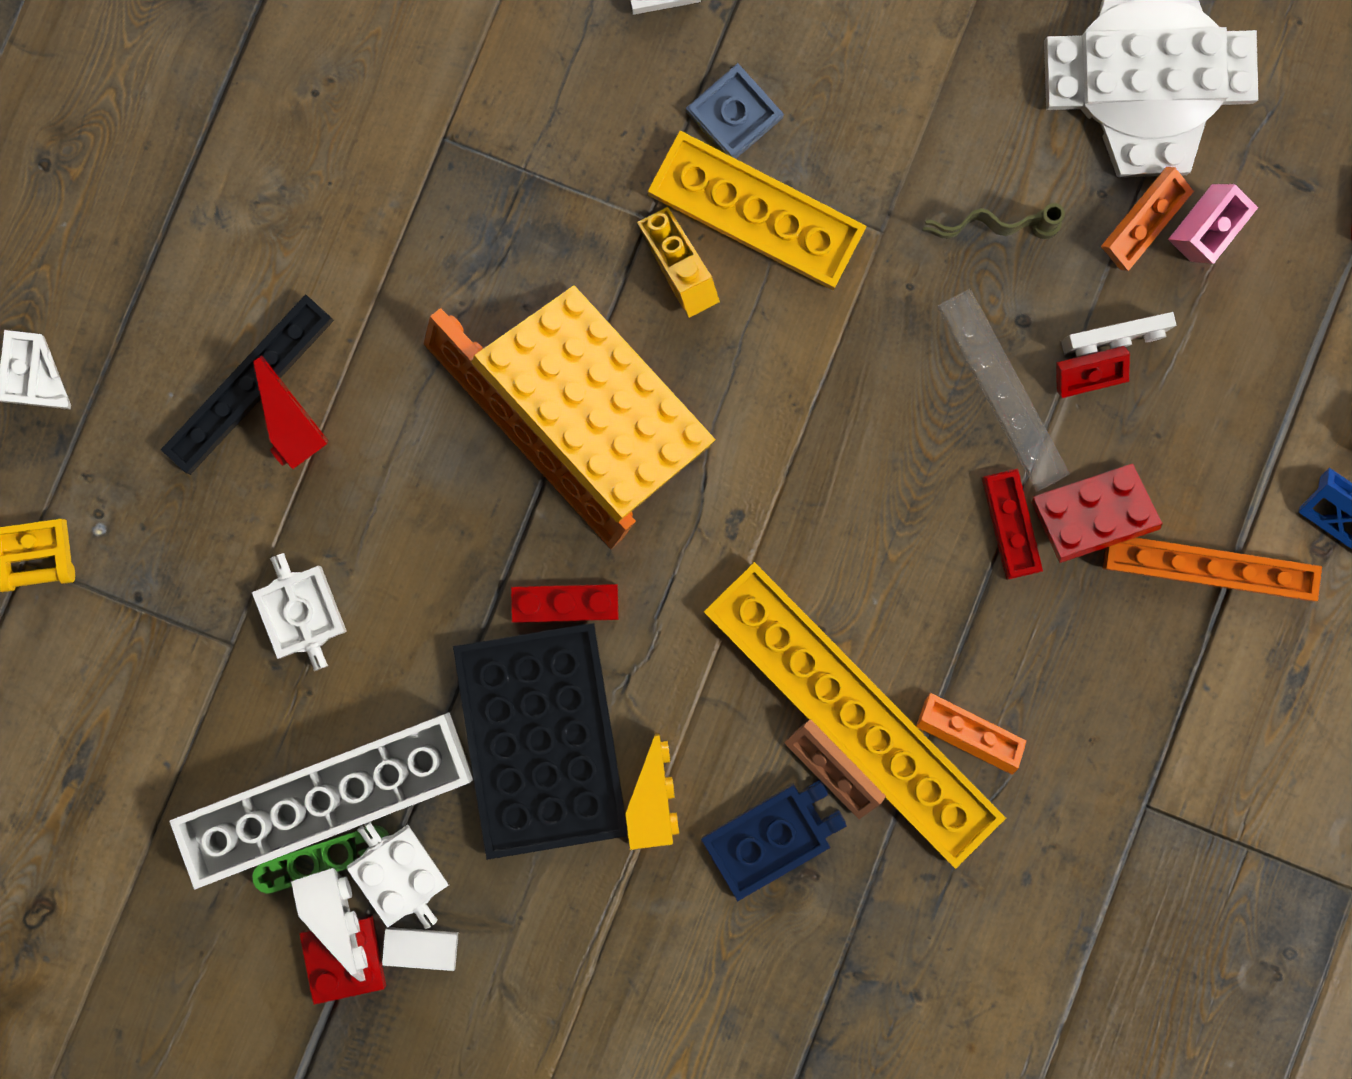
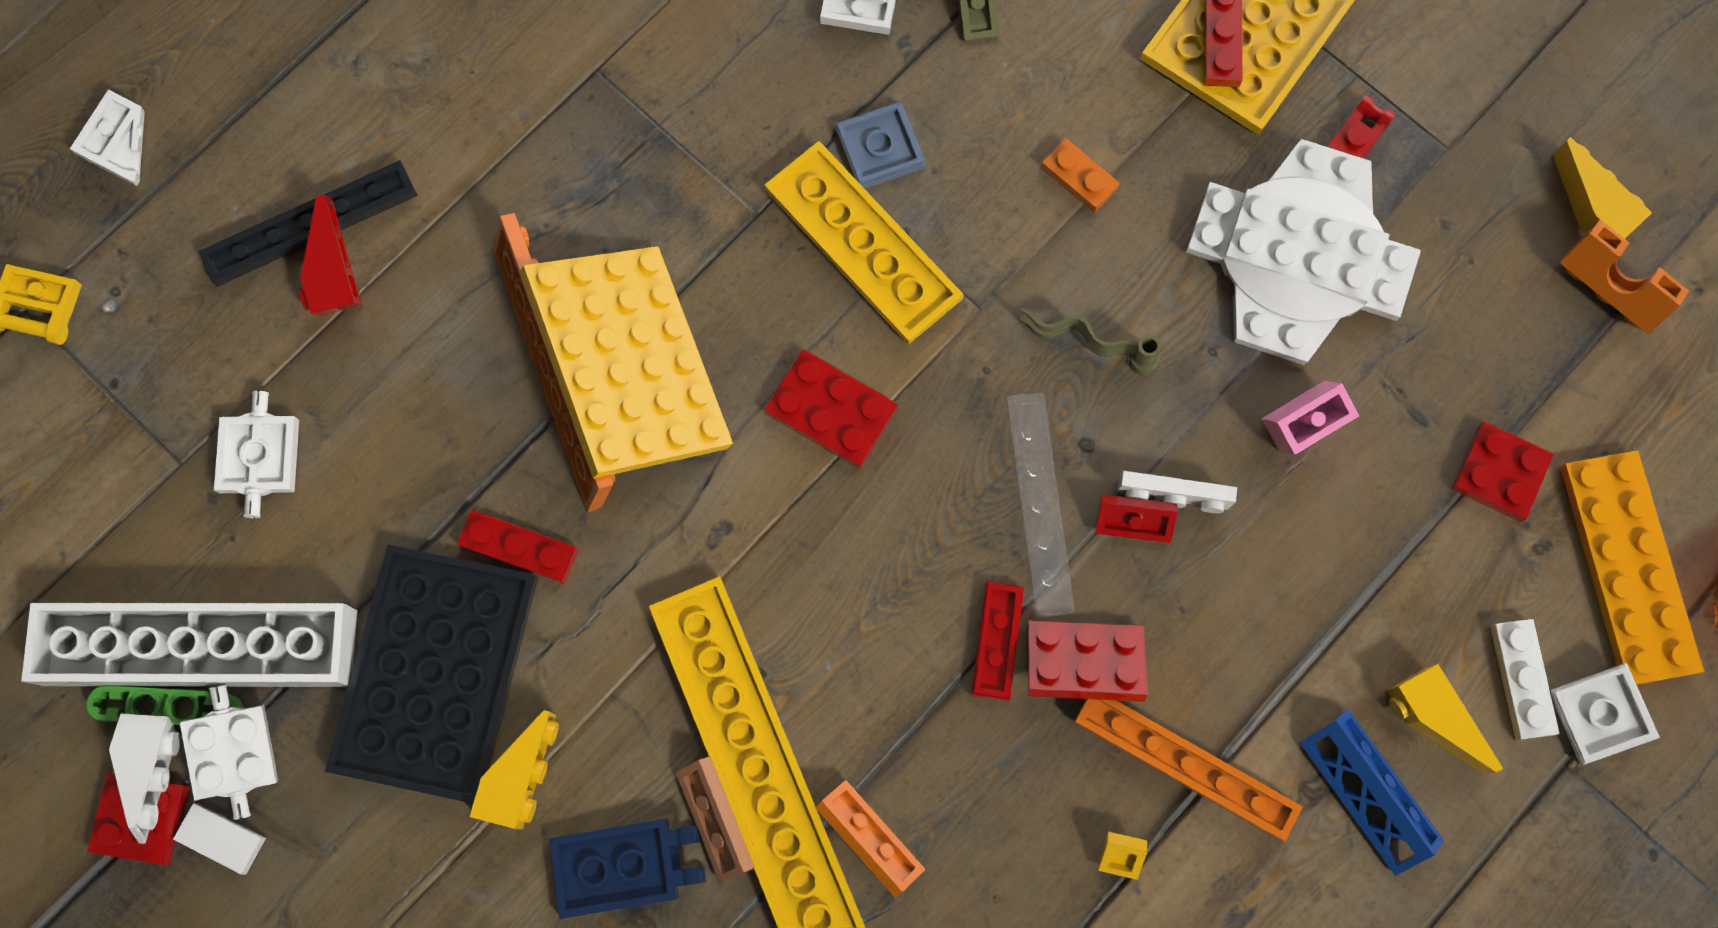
camera: 25 degrees right, 10 degrees down
yellow slope [637,207,720,318] -> none
orange plate [1101,167,1194,271] -> none
none -> red plate [764,349,898,469]
none -> orange plate [1041,138,1120,213]
none -> yellow plate [1098,831,1147,880]

